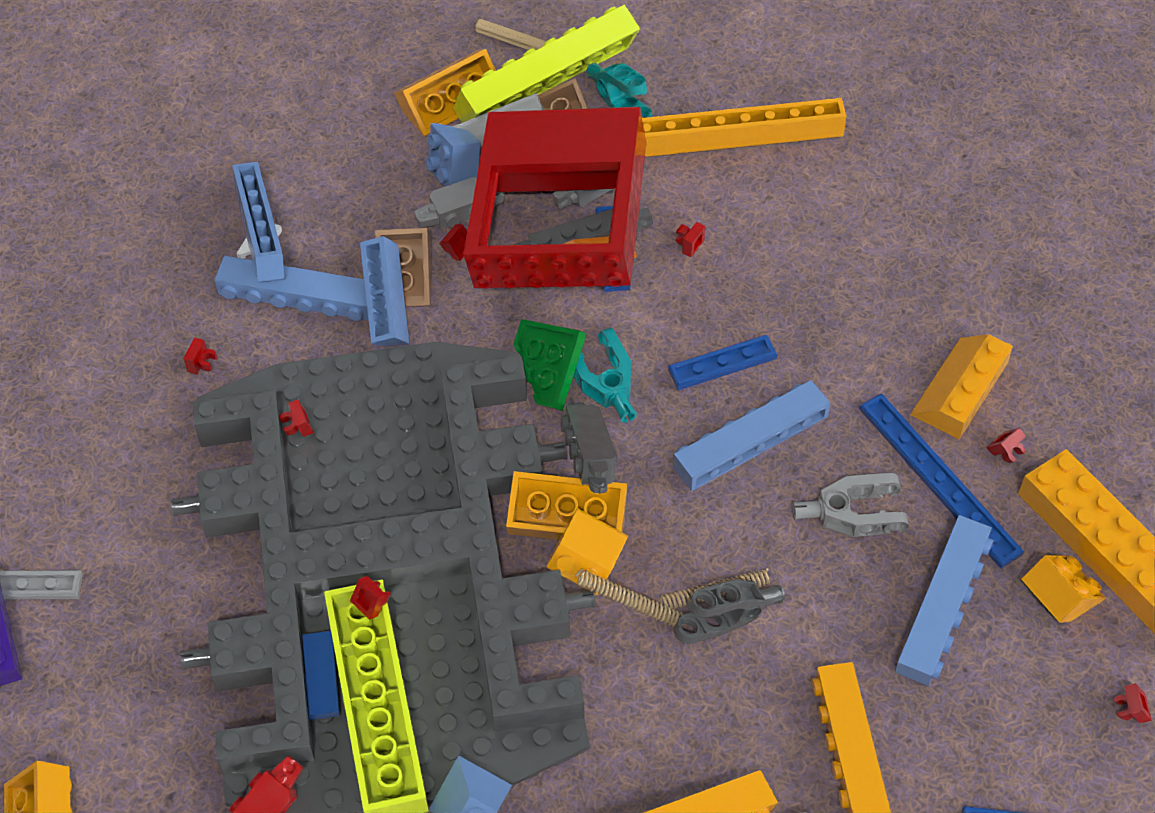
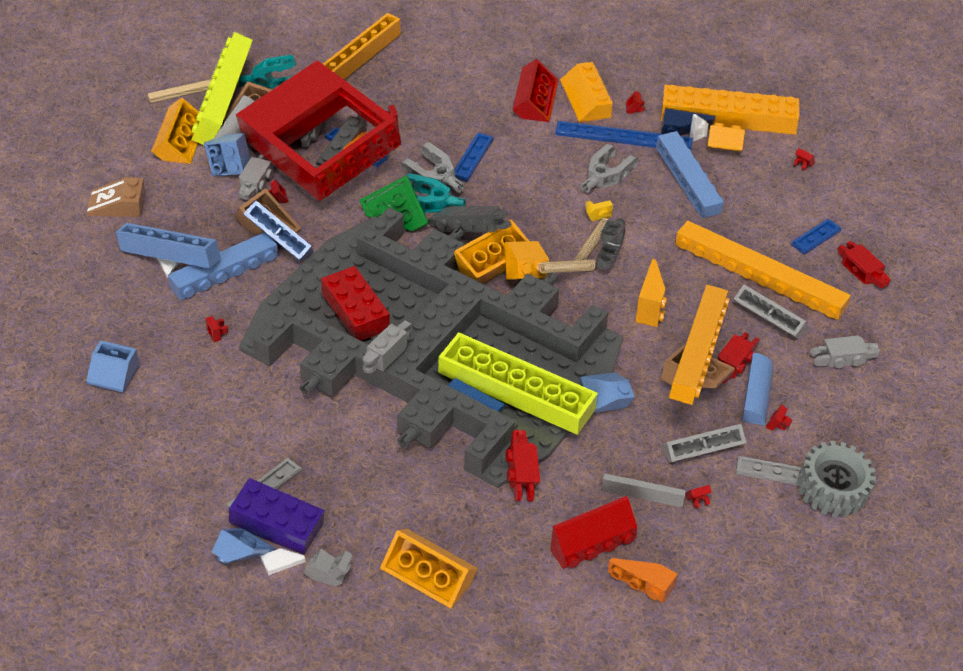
camera: 50 degrees left, 10 degrees down
red tile [279,399,314,437] -> none
red tile [350,576,391,620] -> none
medium blue brick [673,380,830,491] -> none
none -> medium nougat slope [86,177,146,217]
none -> medium blue slope [86,340,139,393]
none -> red brick [321,266,390,341]
none -> light grey hinge [362,320,411,374]
none -> light grey piece [401,142,465,193]
none -> red slope [512,58,558,122]
none -> yellow plate [585,200,613,221]
none -> light orange slope [635,259,667,327]
none -> dark blue slope [661,108,715,136]
none -> white tile [690,114,709,141]

